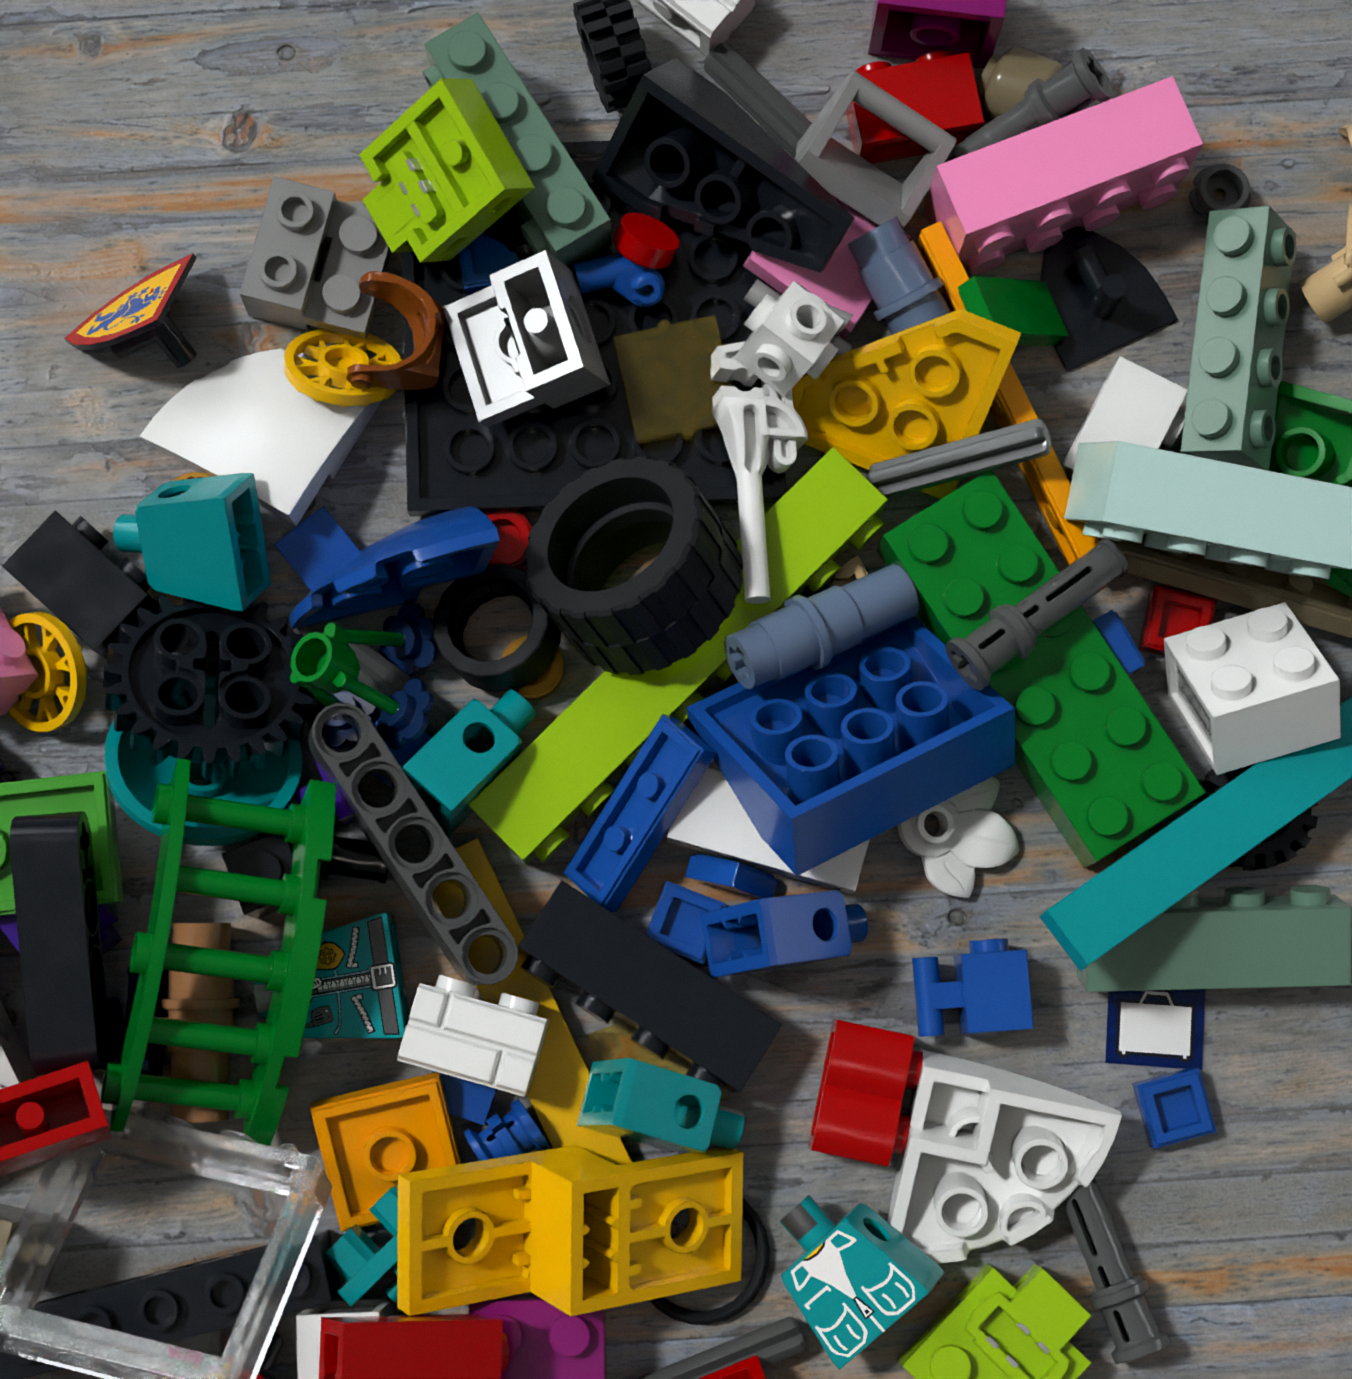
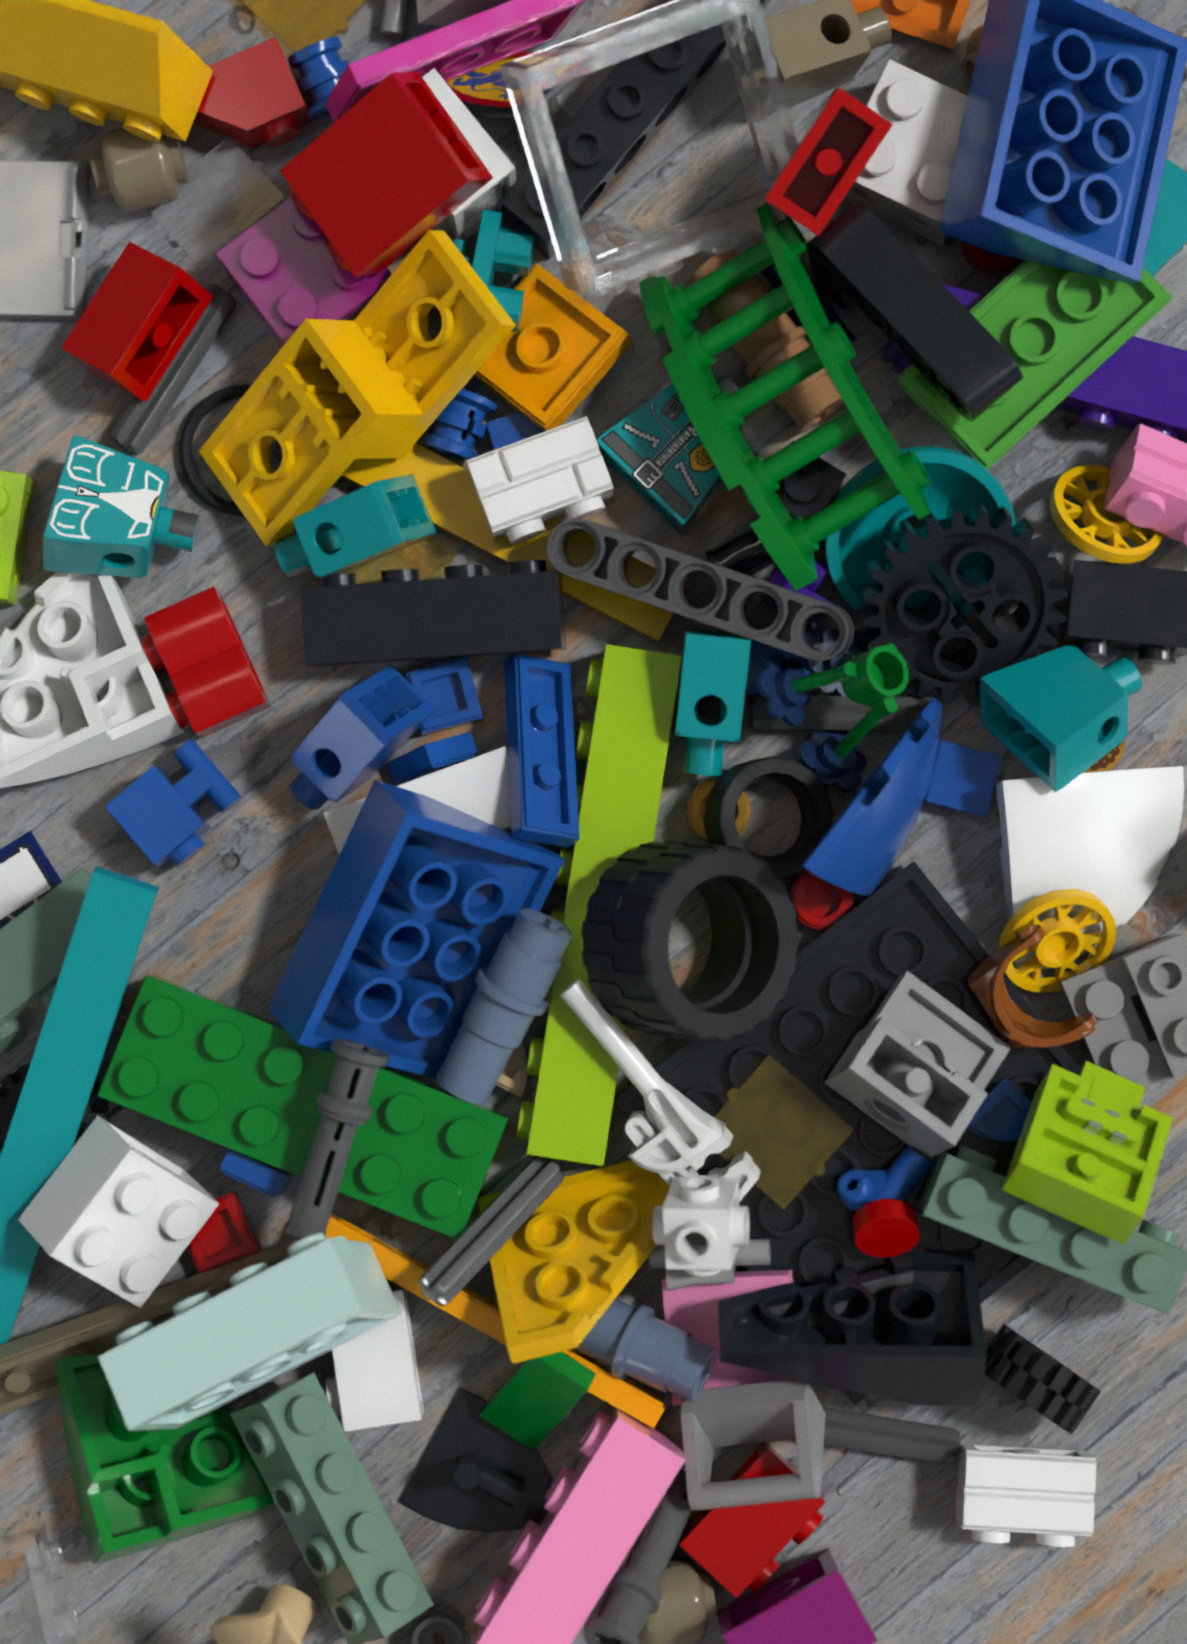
camera: 140 degrees right, 5 degrees up
white plate [898,777,1019,898] -> none

